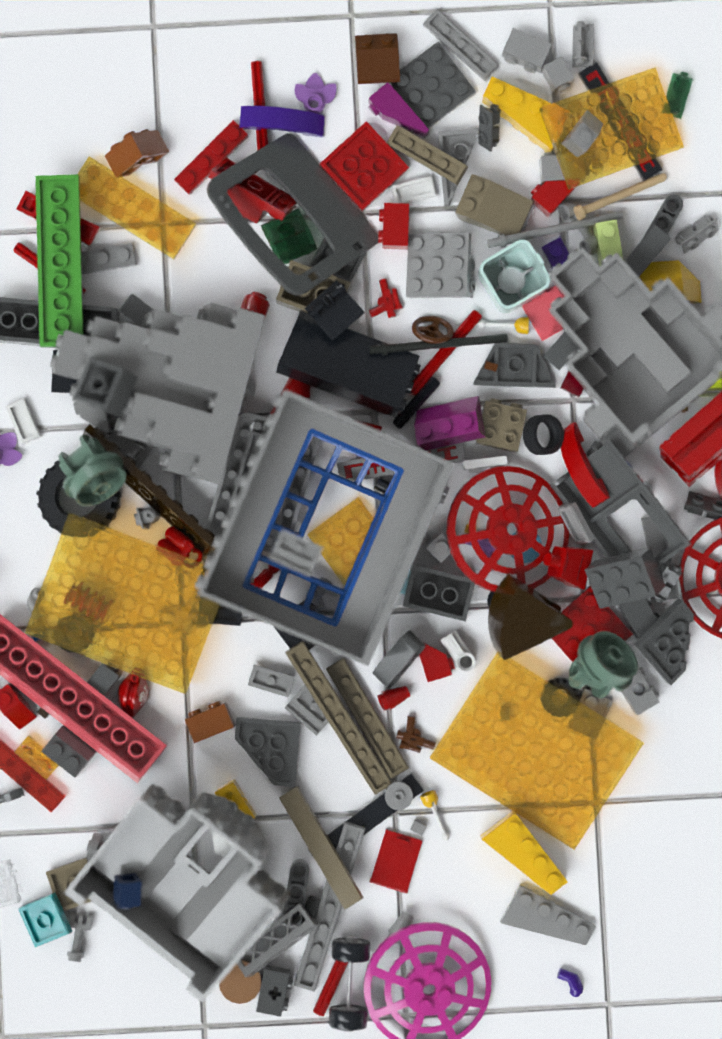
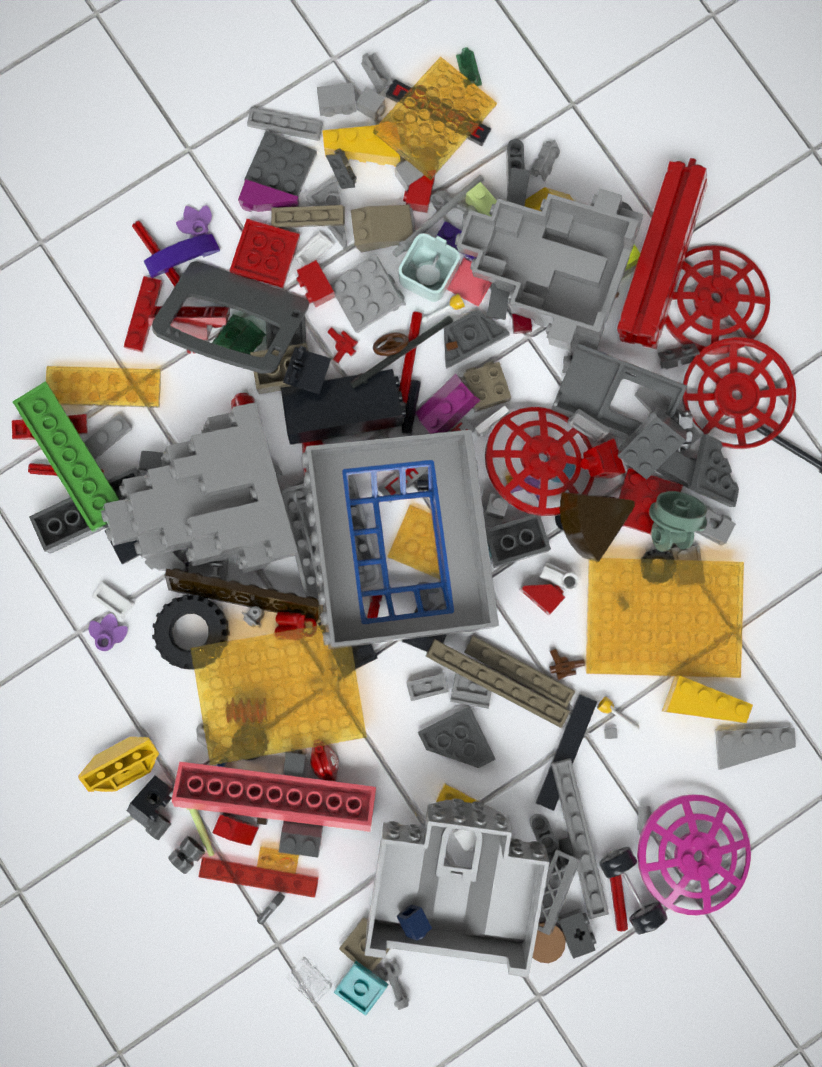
camera: 40 degrees left, 5 degrees down
sand green piece [58,434,126,506] -> none
dark grey slope [73,358,138,418] -> none
light grey wheel [87,832,104,860] -> none
dark orange brick [104,129,169,178] -> none
dark orange brick [185,700,235,743] -> none
light grey plate [269,529,323,577] -> none
dark tan tile [279,786,364,910] -> none
reddish brown slope [355,33,400,84] -> none
red container [369,829,423,894] -> none
dark grey beam [373,630,425,689] -> none
red cone [377,685,411,711] -> none
light grey wheel [385,781,413,810] -> none
black tyre [523,414,564,455] -> none
dark purple arm [557,968,584,997] -> none
red slope [560,422,610,508] -> none
light grey slope [561,110,603,157] -> none
tan bar [574,173,667,220] -> none

